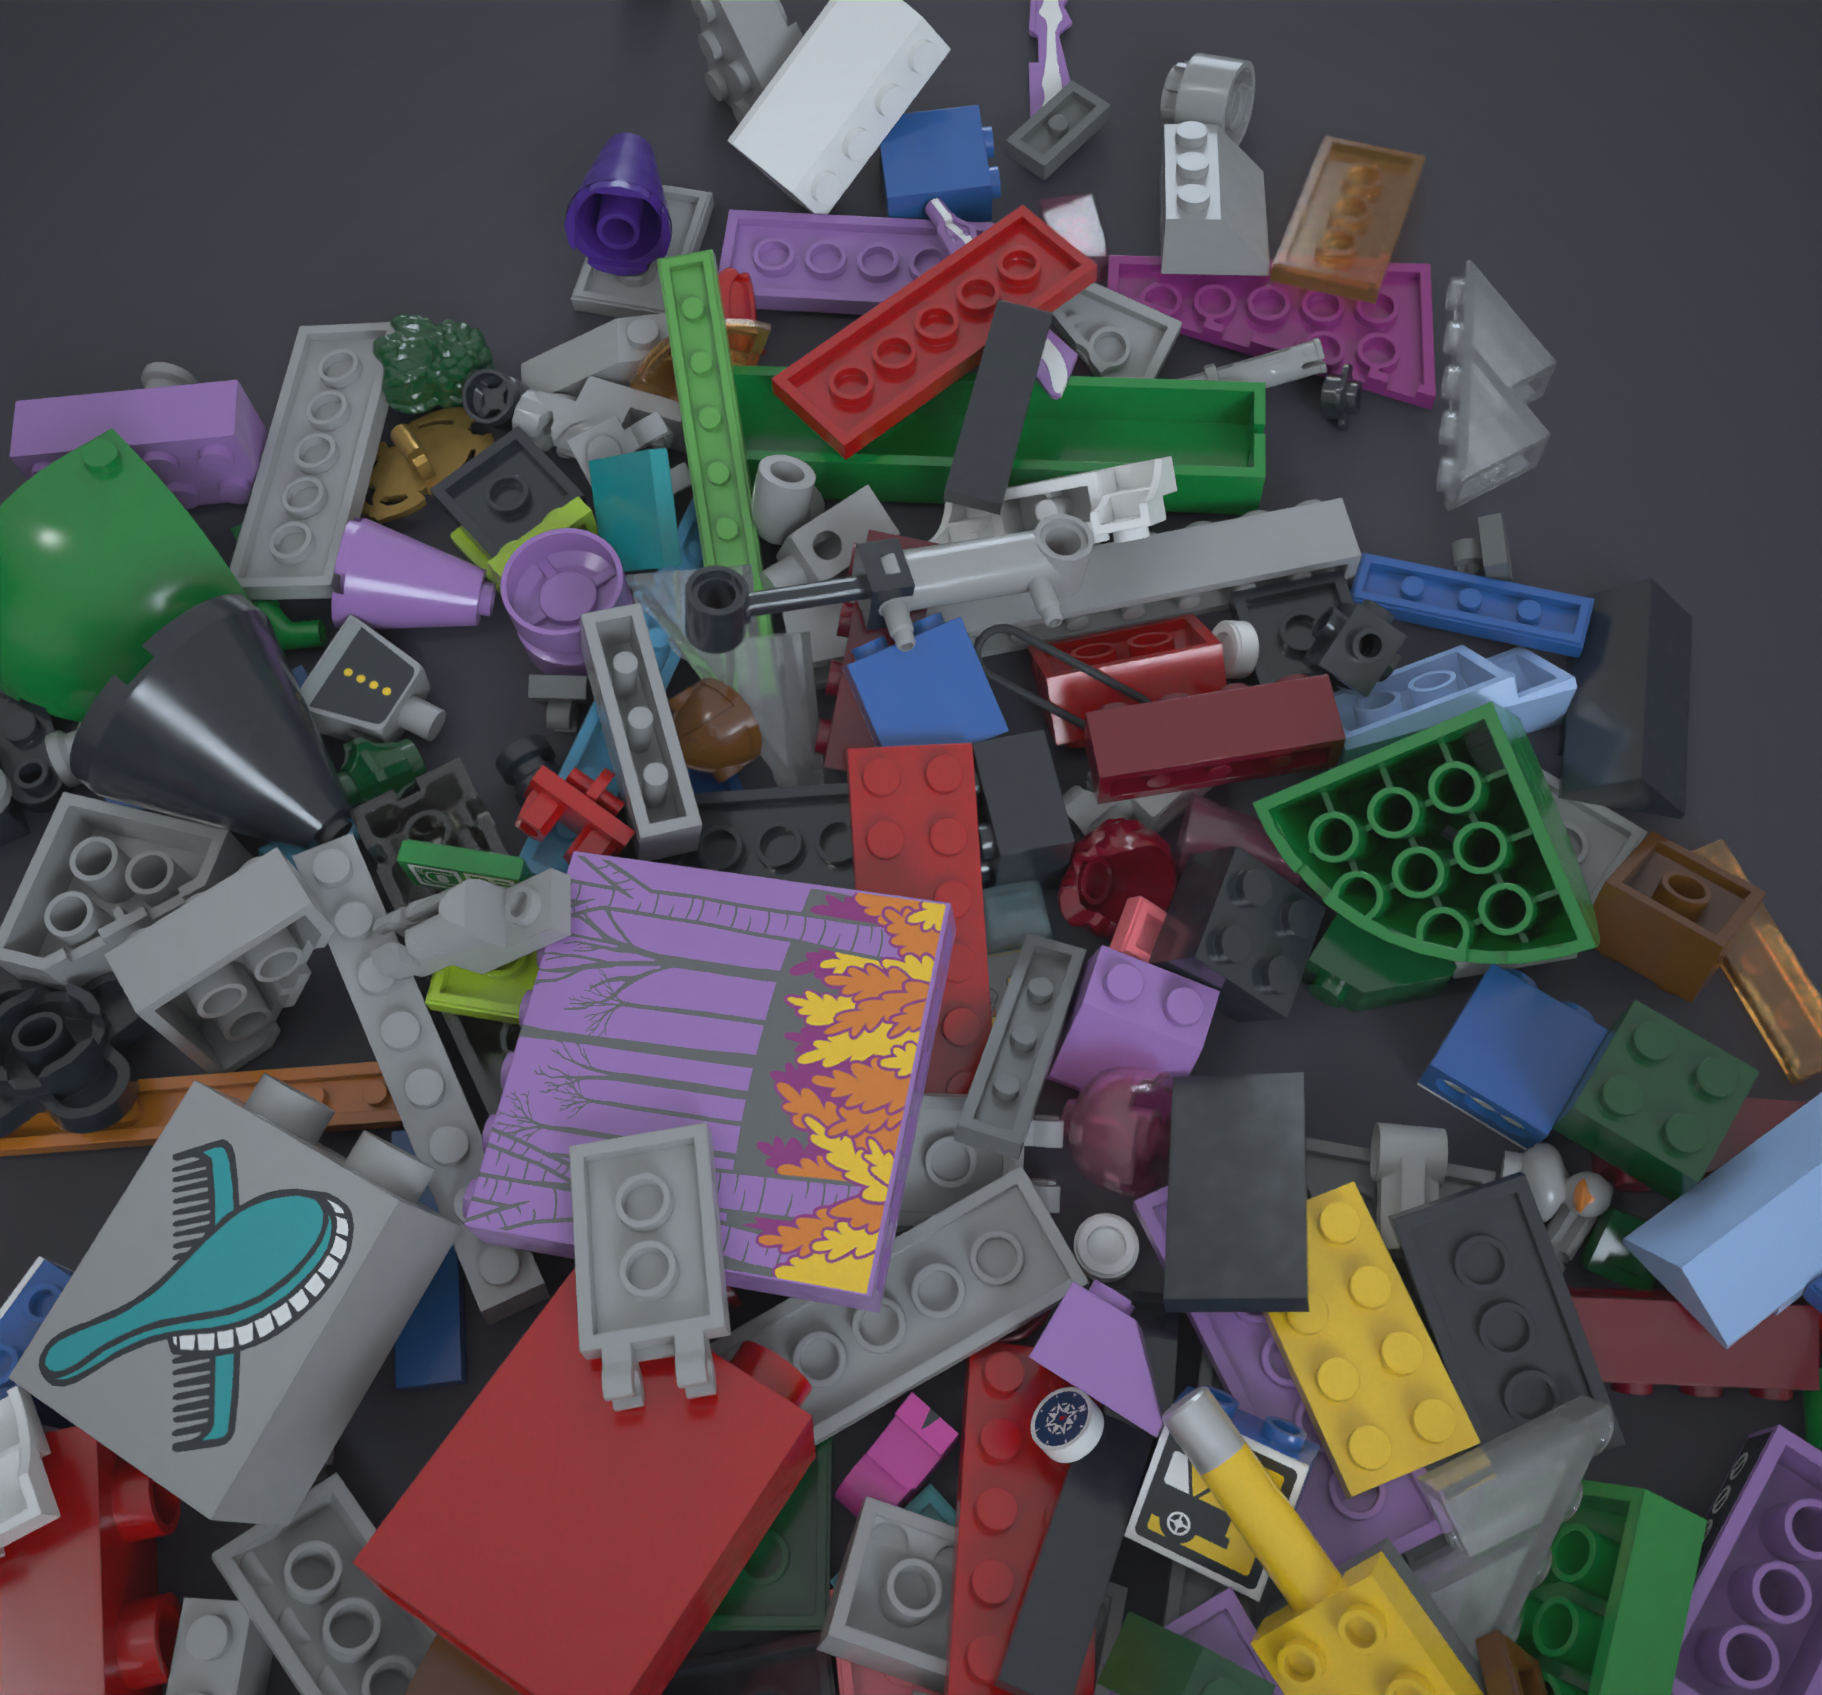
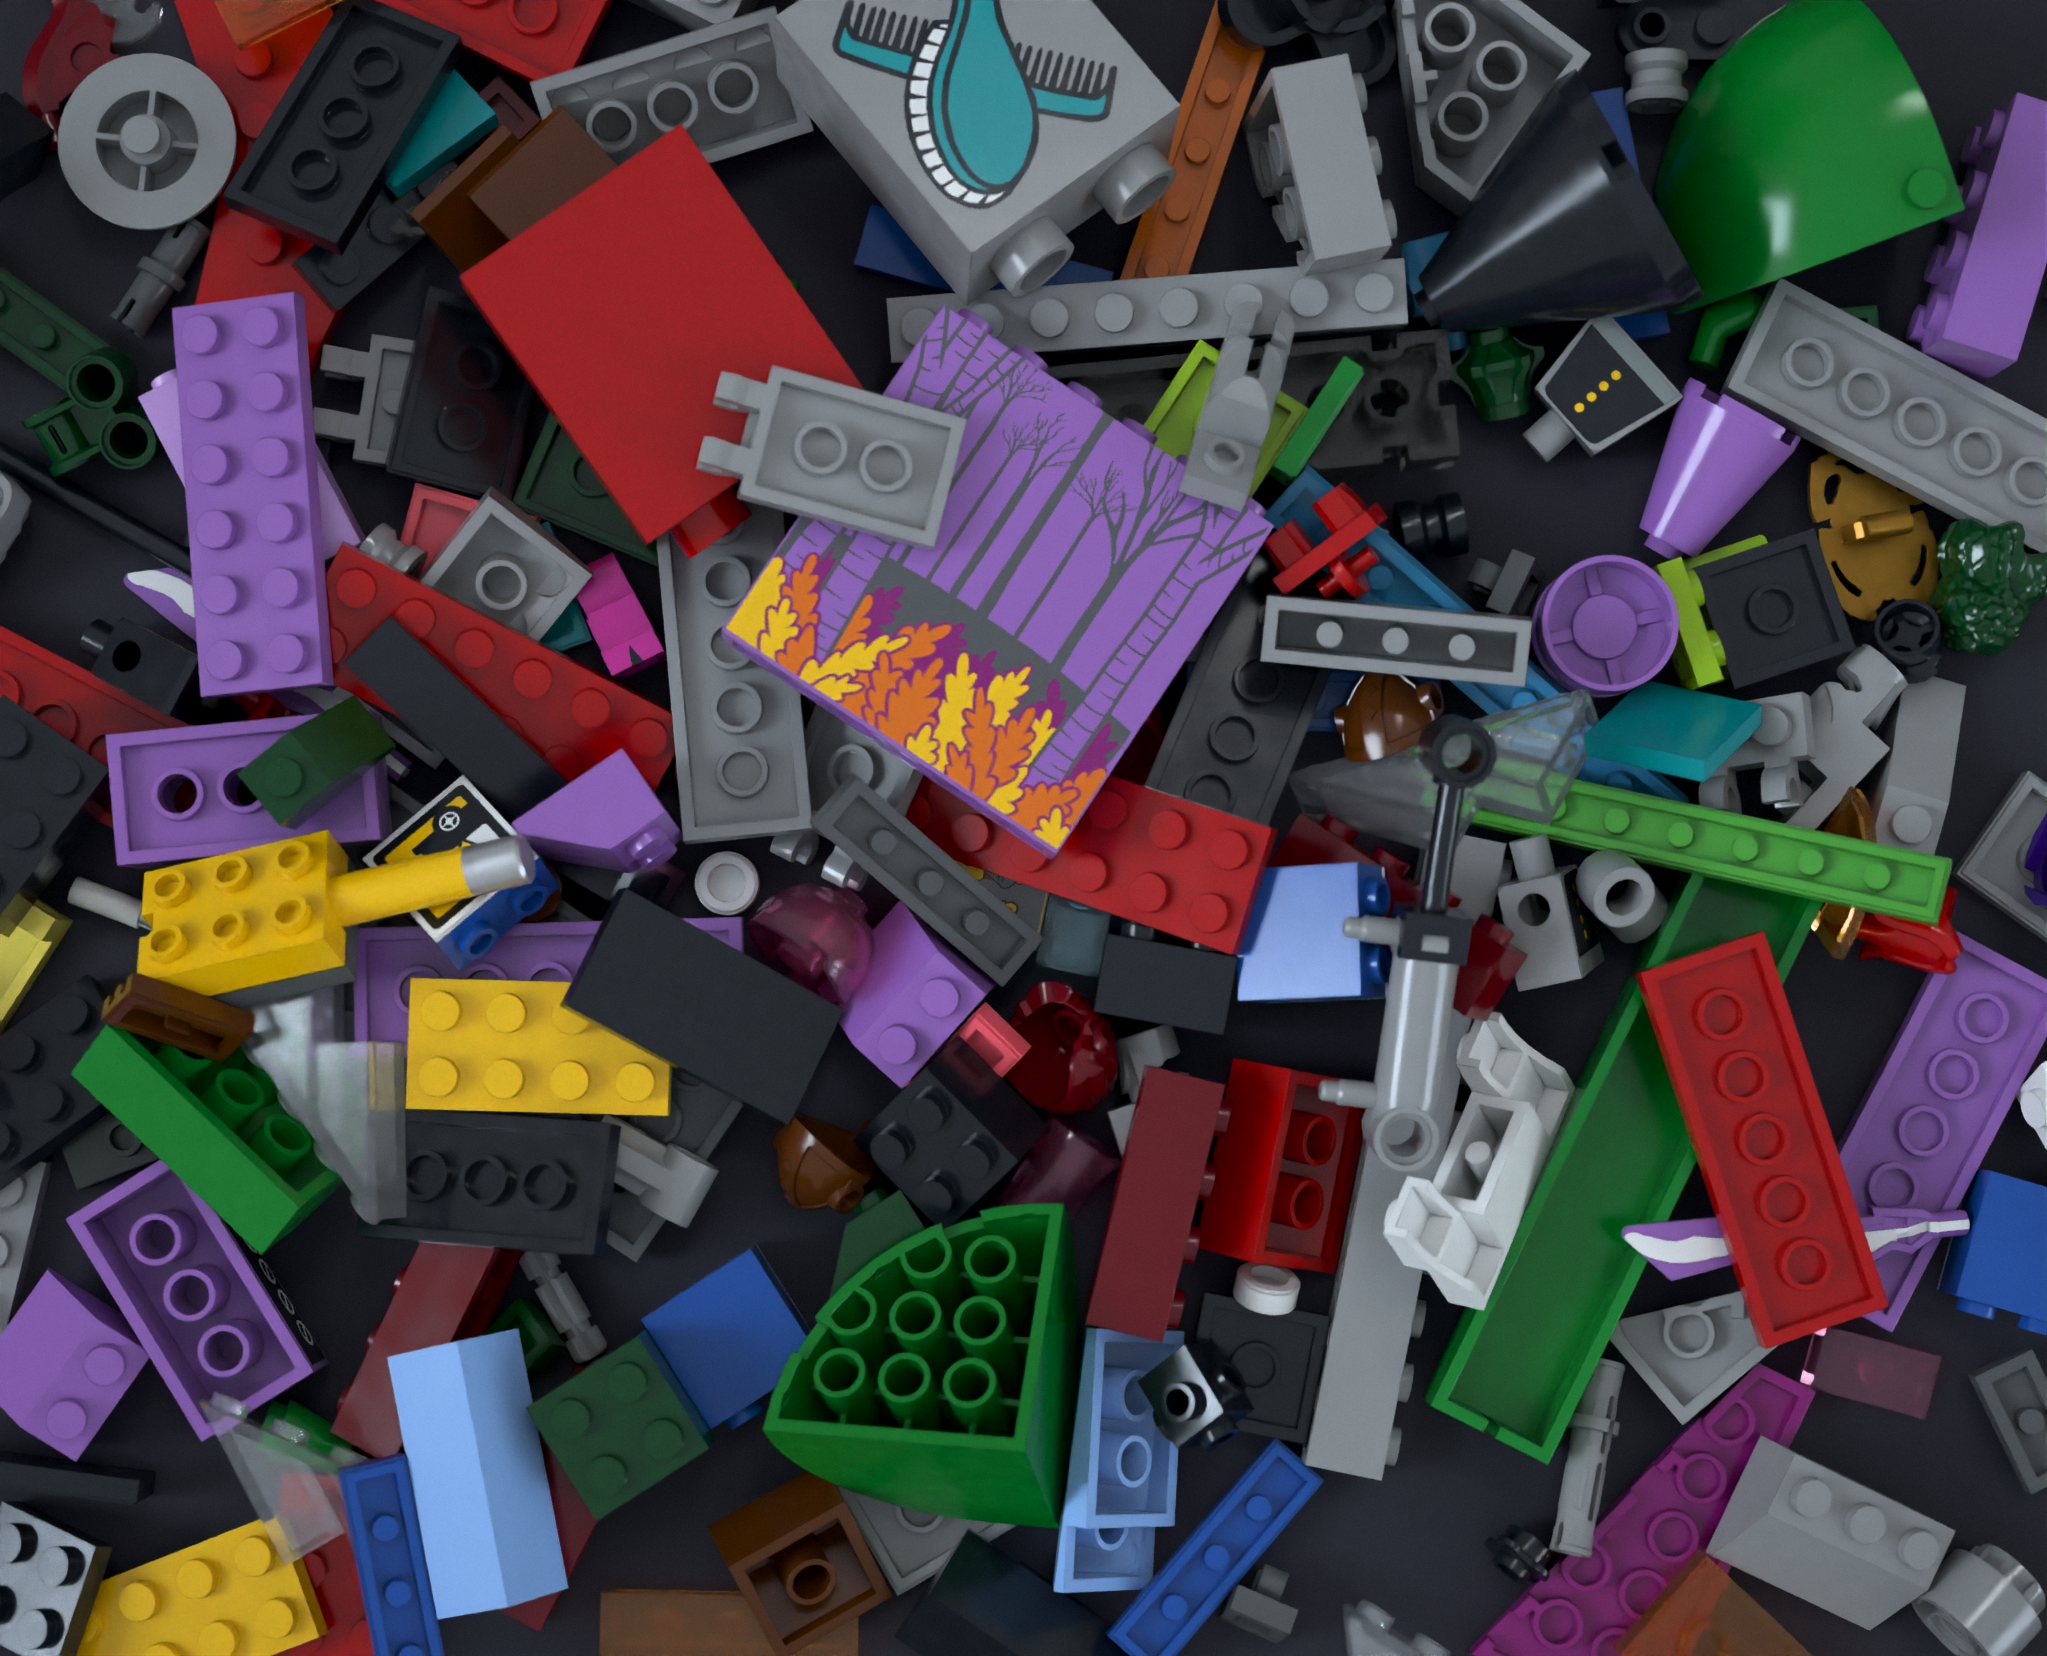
camera: 105 degrees right, 20 degrees up
black tile [943,300,1053,515] -> none
black piece [973,624,1152,730] -> none
tile [1031,1387,1104,1463] -> none
light grey animal [1500,1143,1612,1222] -> none
none -> reddish brown helmet [772,1111,876,1215]

